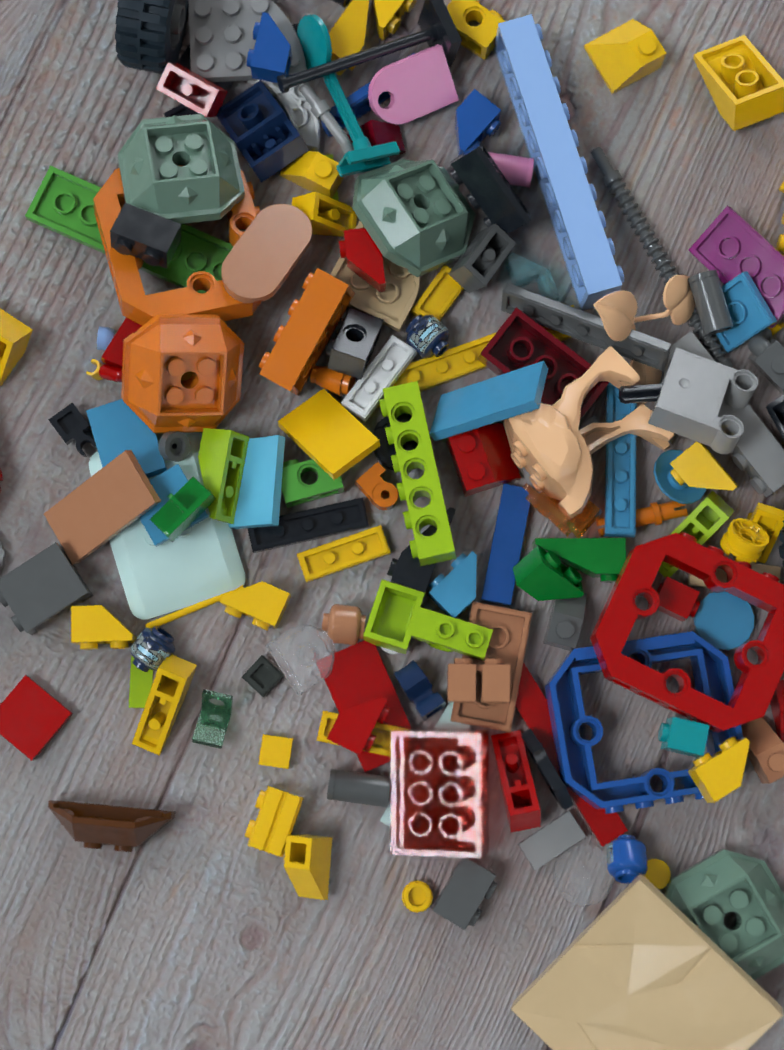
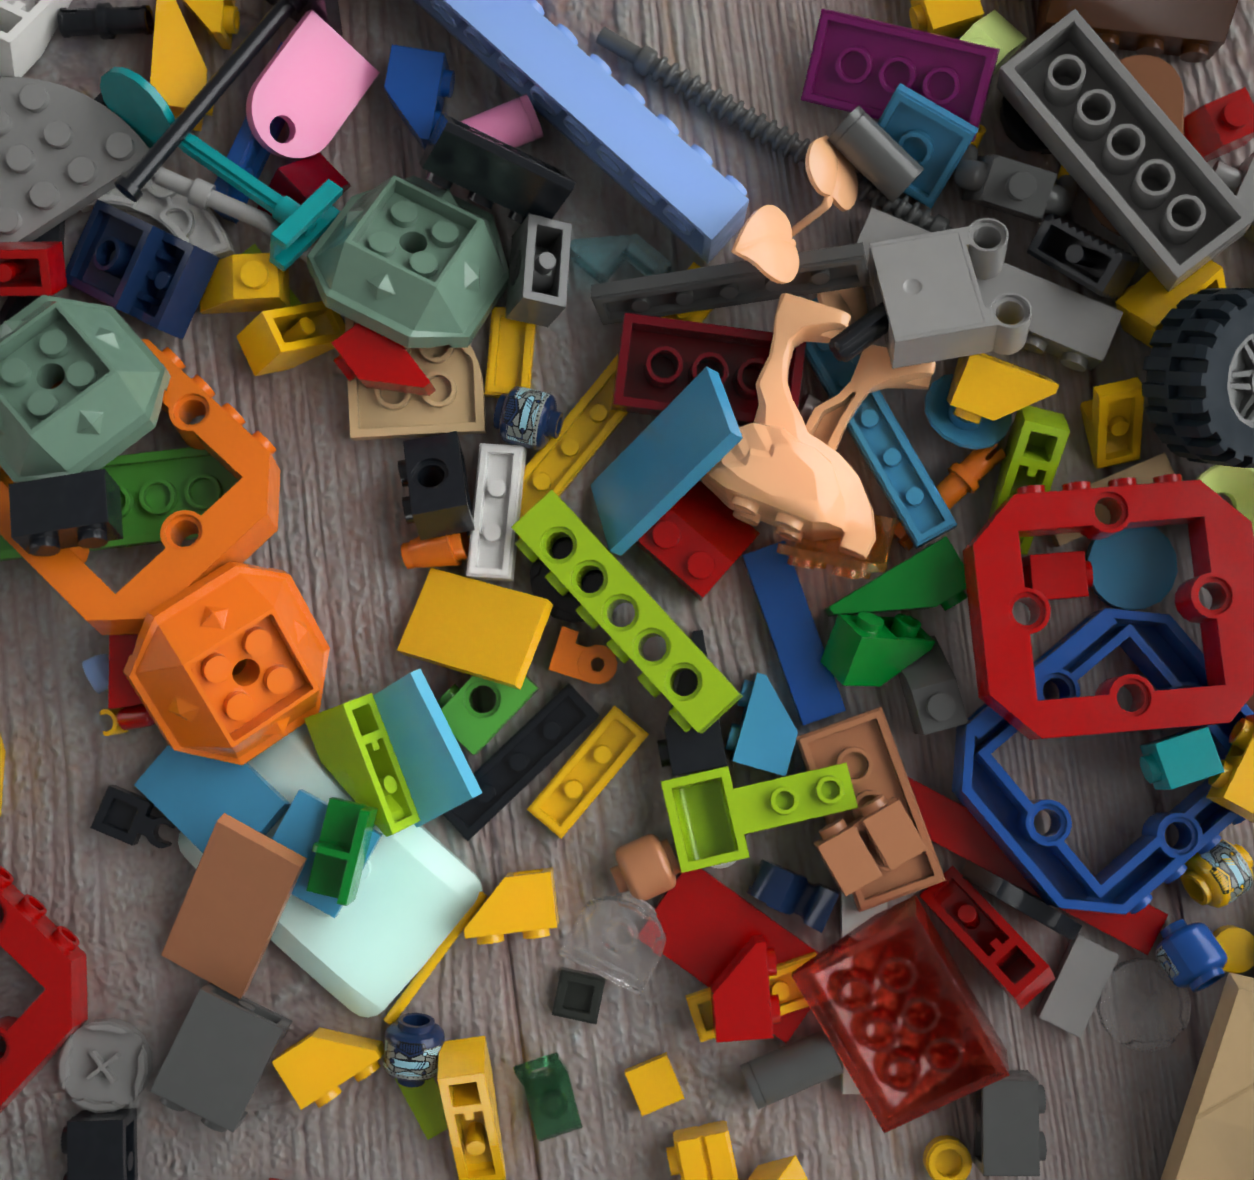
camera: 25 degrees left, 5 degrees up
dark grey tile [158,431,190,462] -> none
nougat tile [221,204,312,303] -> none
blue slope [247,12,292,83] -> none
orange brick [259,268,355,396] -> none
yellow wheel [720,518,769,564] -> none
none -> head [1181,839,1254,908]

